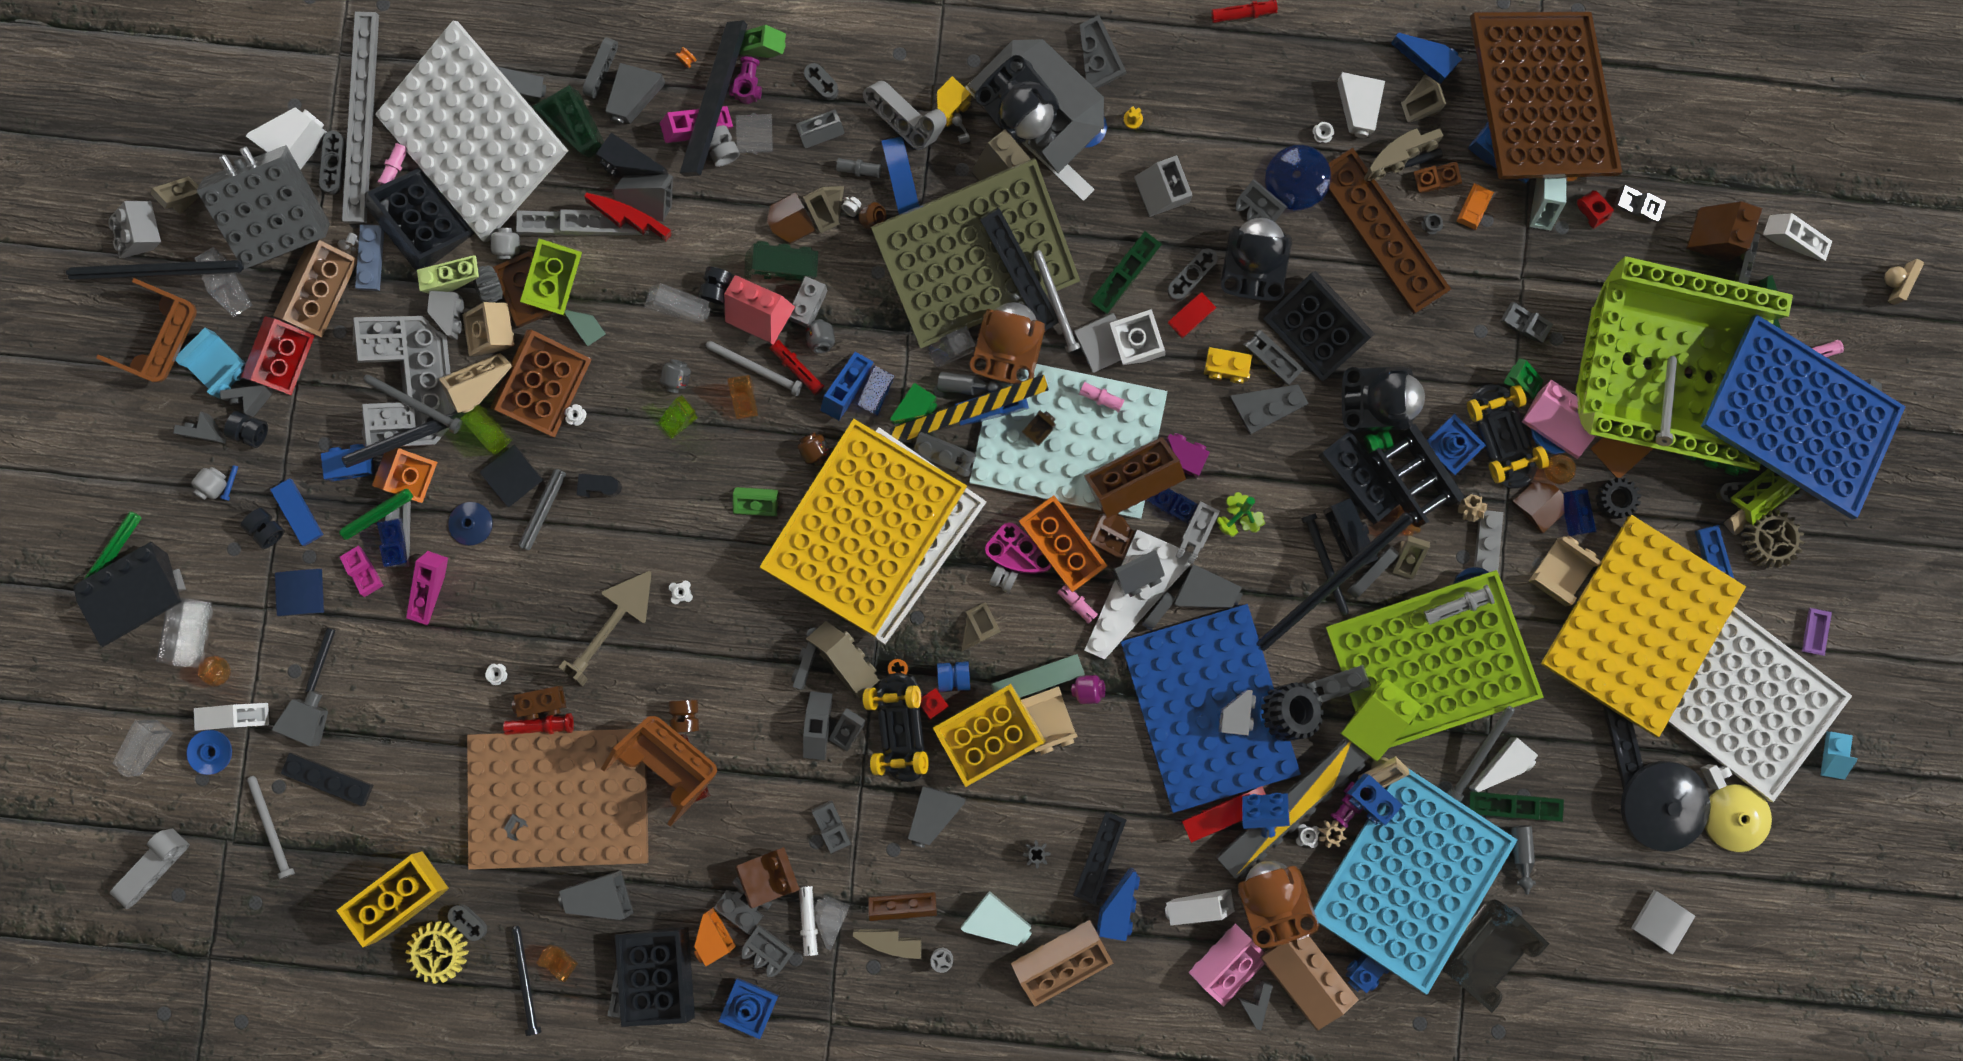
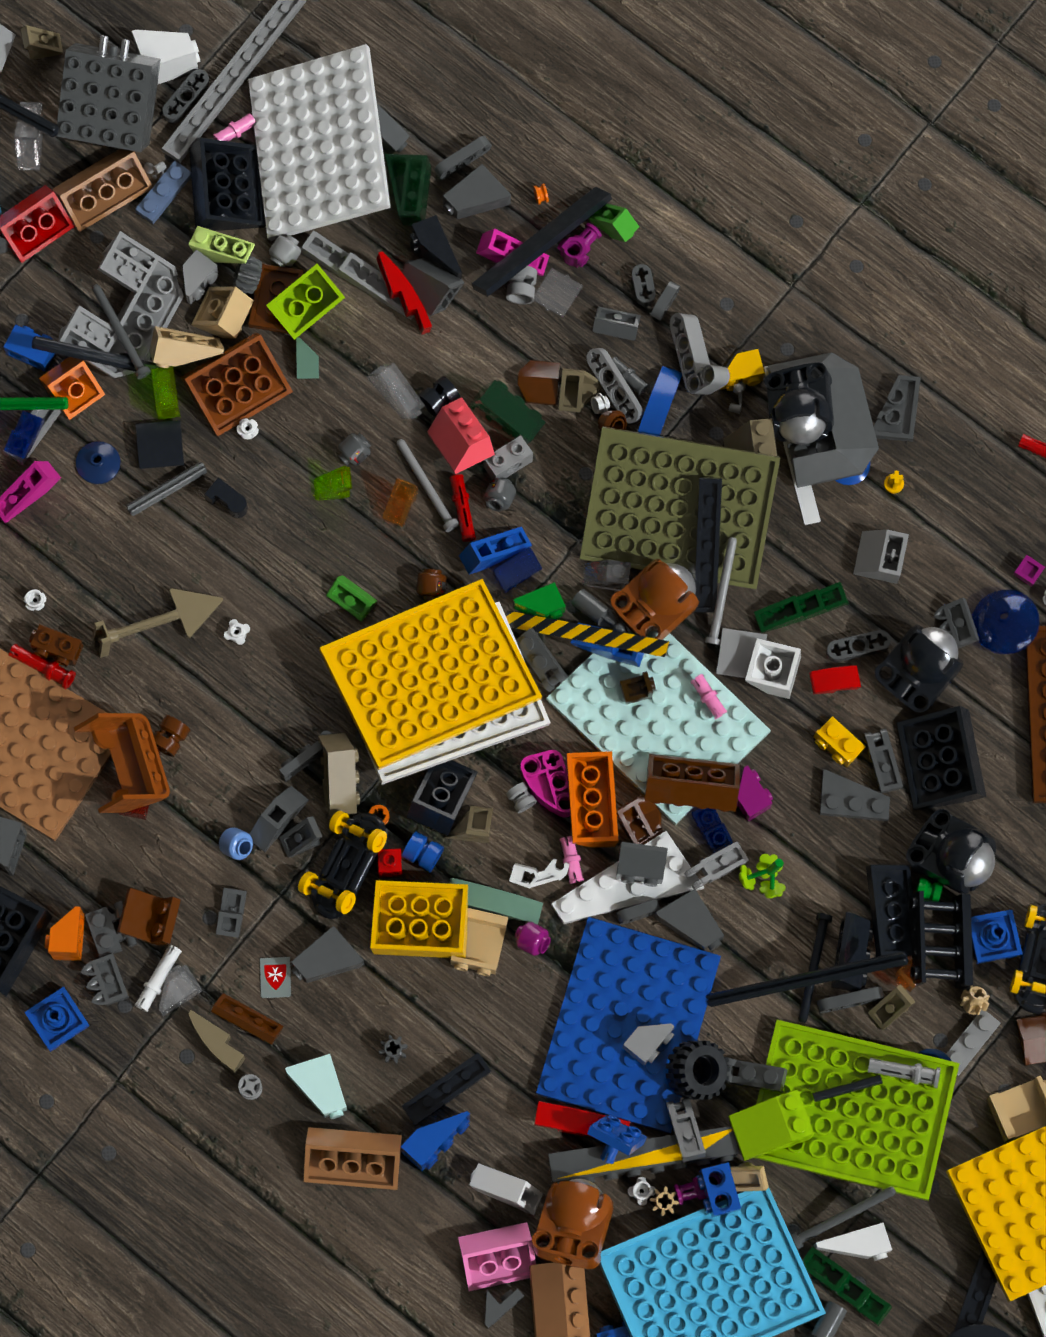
camera: 25 degrees right, 10 degrees down
none -> medium blue head [219,828,253,860]
none -> light grey sticker [260,957,291,998]
none -> black slope [406,760,478,836]
none -> white piece [509,859,570,889]
none -> light grey beam [587,348,643,423]
none -> dark grey beam [651,281,681,321]
none -> dark grey plate [666,1098,706,1162]
none -> black bar [812,1075,883,1102]
none -> magenta plate [1013,555,1045,587]

